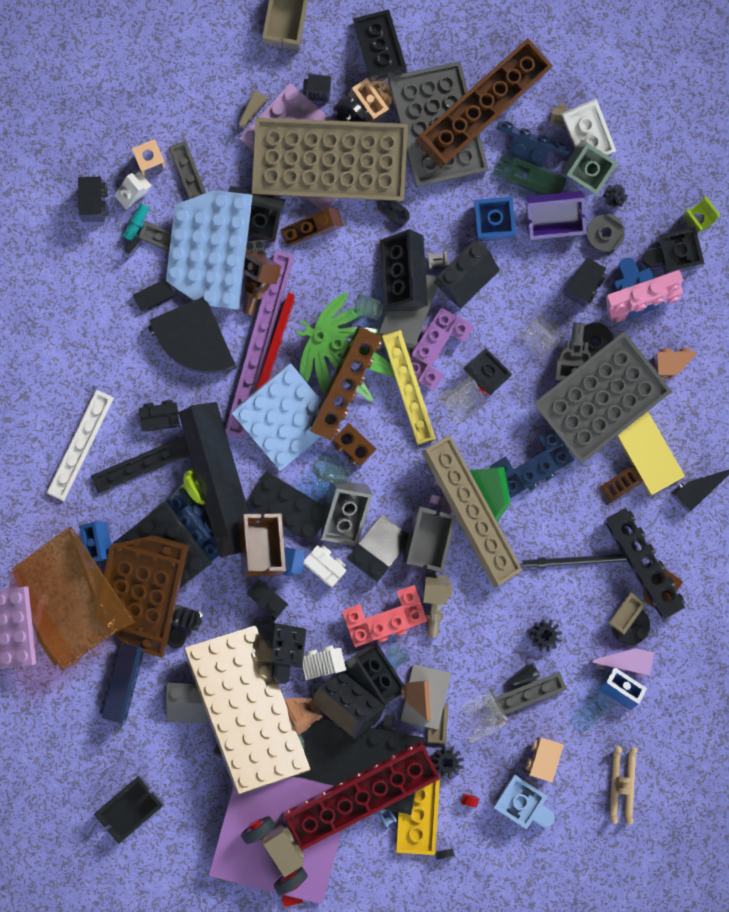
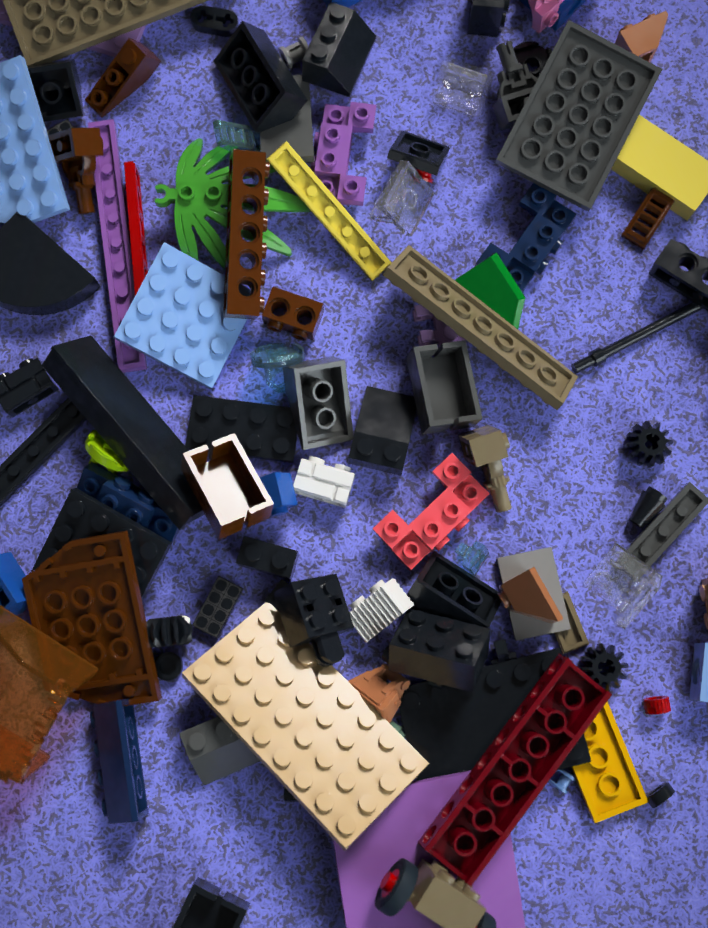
camera: 20 degrees left, 5 degrees down
none -> black tile [192,575,244,639]

